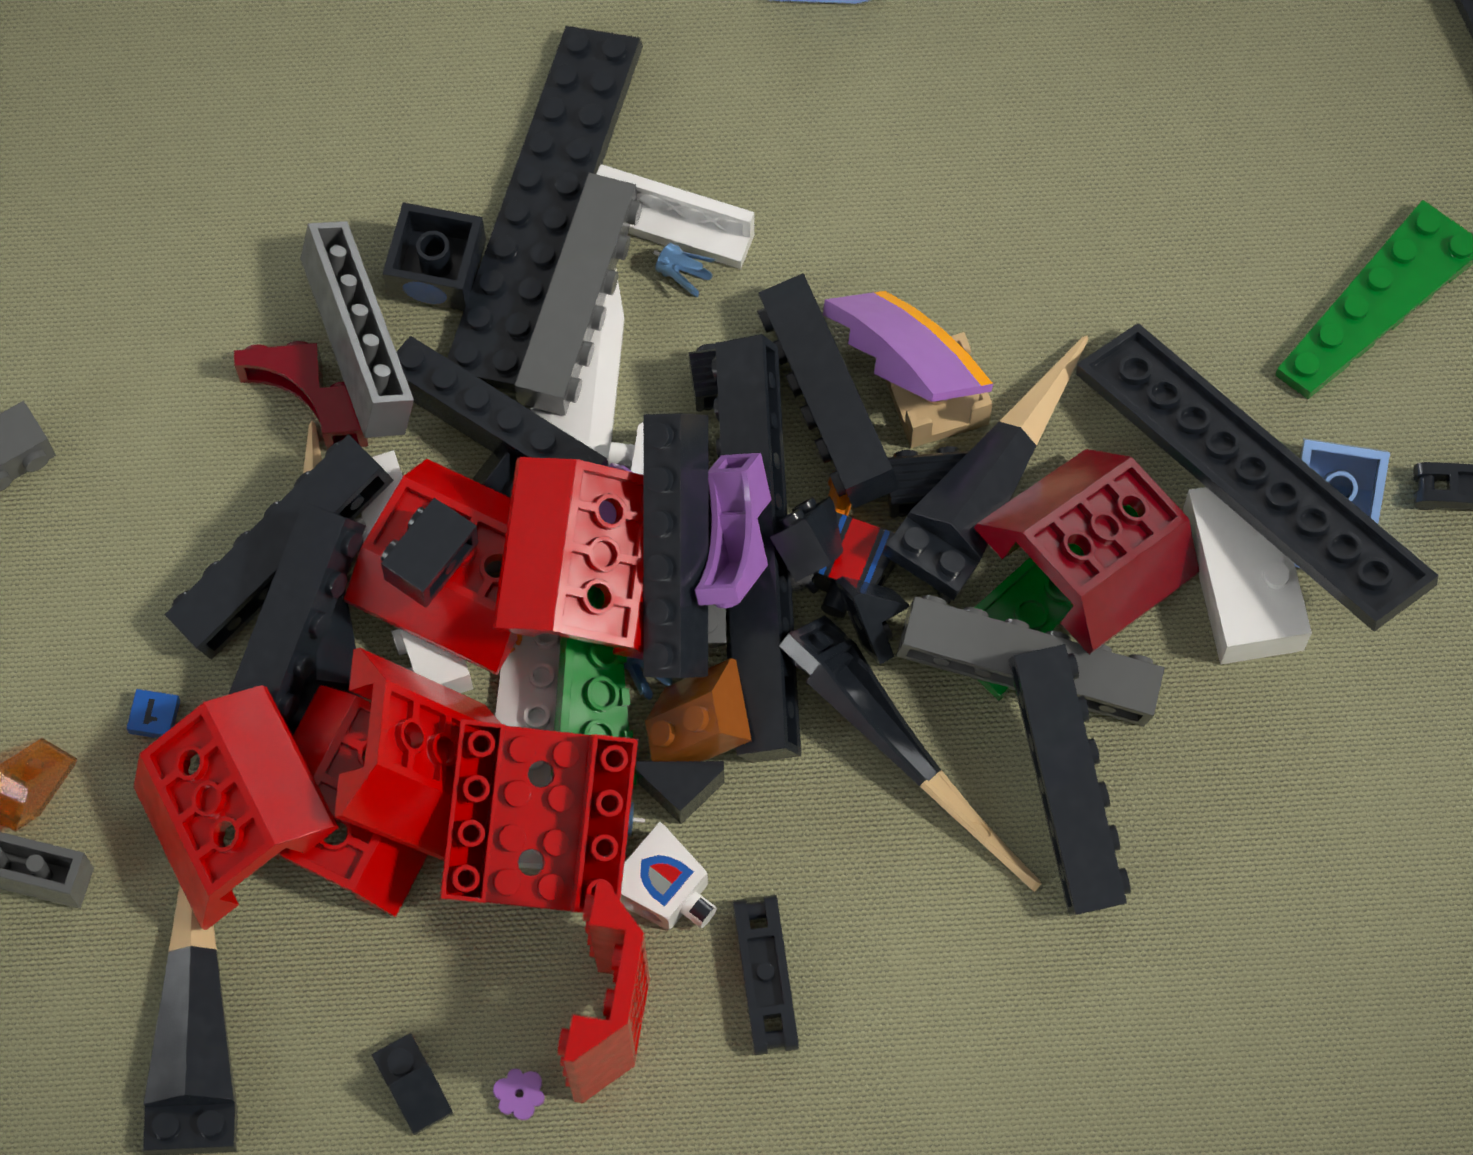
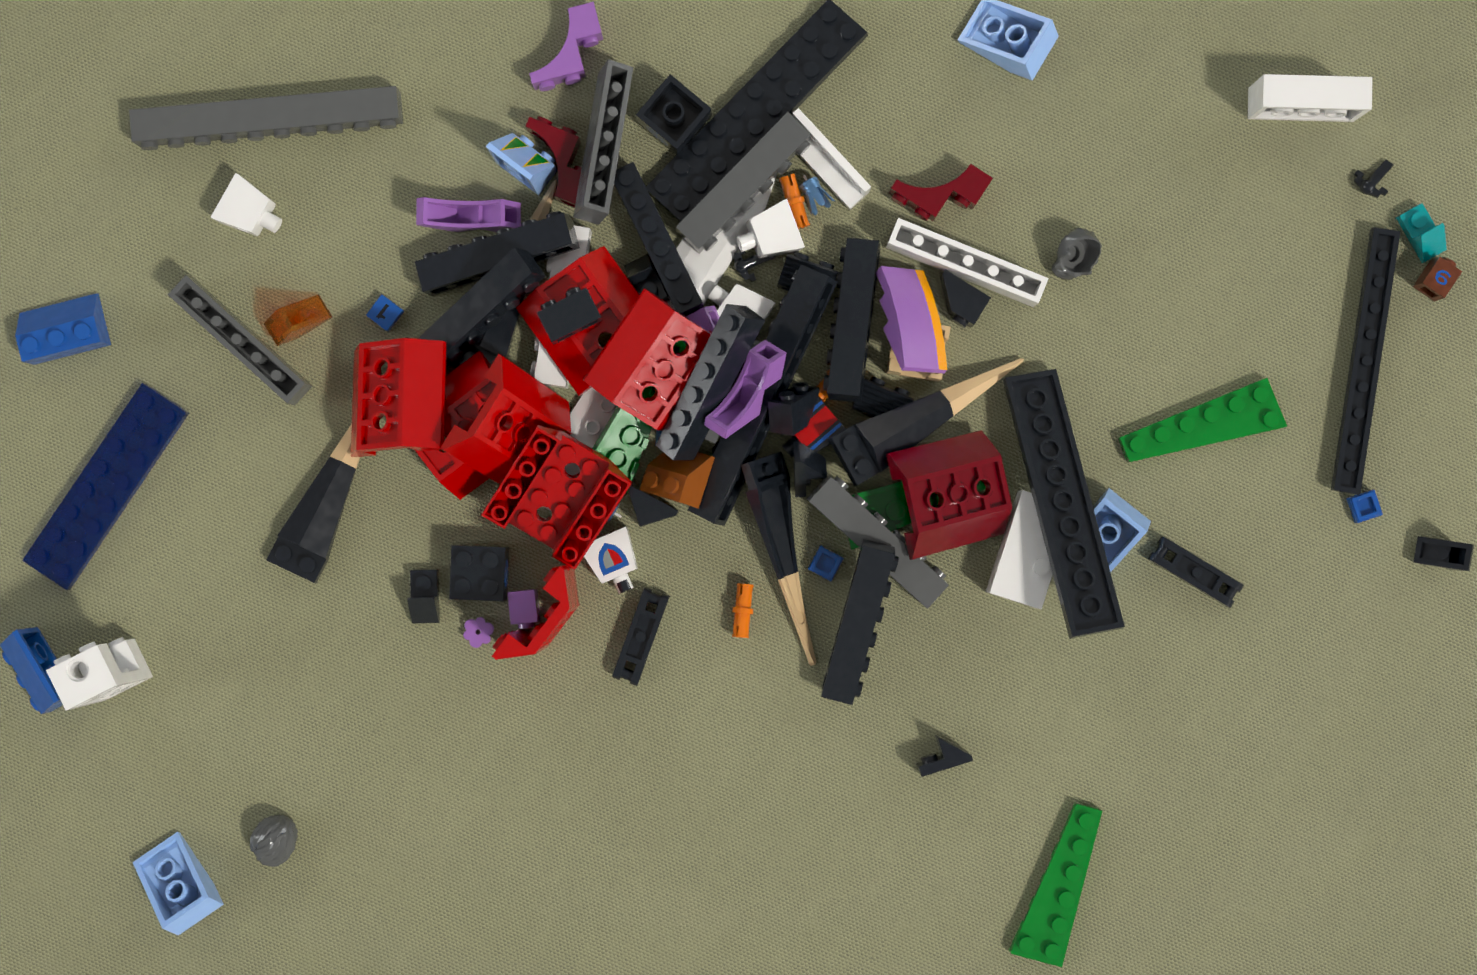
camera: 25 degrees right, 20 degrees up
none -> medium lavender arch [416,197,521,232]
none -> black brick [449,545,510,601]
none -> light blue slope [486,133,558,196]
none -> medium lavender brick [508,589,540,629]
none -> medium lavender arch [529,2,603,91]
none -> orange pin [732,583,754,638]
none -> black piece [734,247,776,282]
none -> white torso [736,199,805,258]
none -> orange pin [779,174,810,229]
none -> blue tile [808,546,844,581]
none -> white brick [886,218,1049,307]
none -> dark red arch [889,164,993,222]
none -> black slope [916,735,973,777]
none -> black slope [940,269,991,328]
none -> dark grey hair [1052,228,1102,280]

